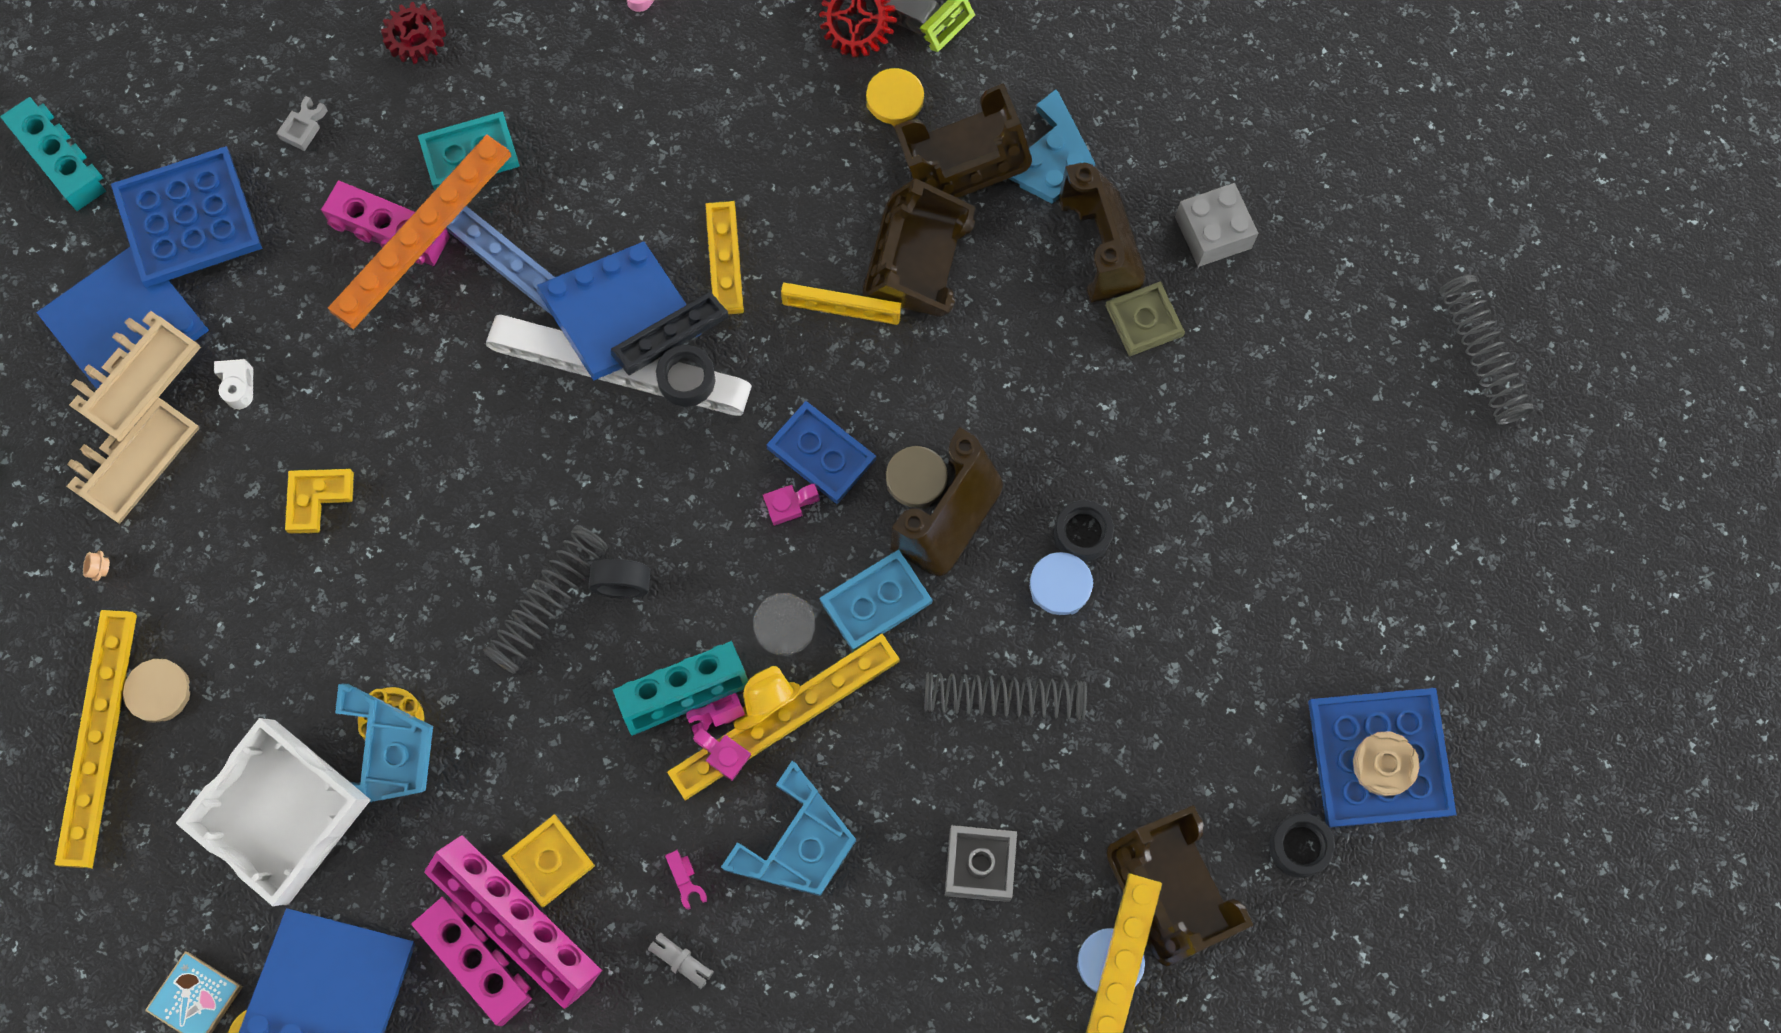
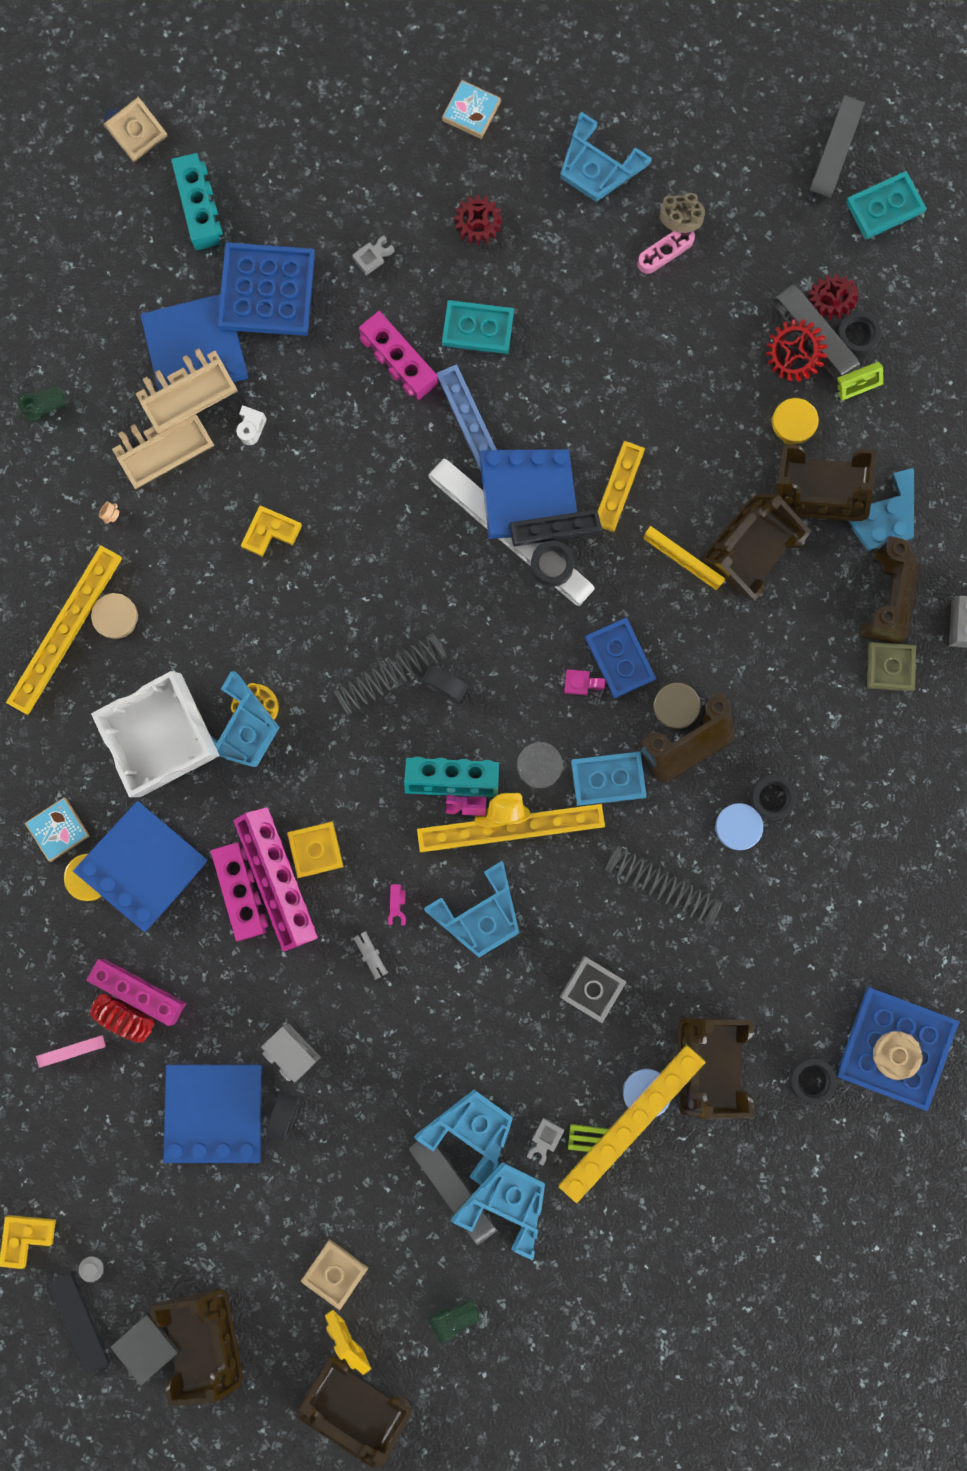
camera: 30 degrees right, 10 degrees up
orange plate [328,134,511,330] -> none
dark pink plate [693,728,751,781] -> none

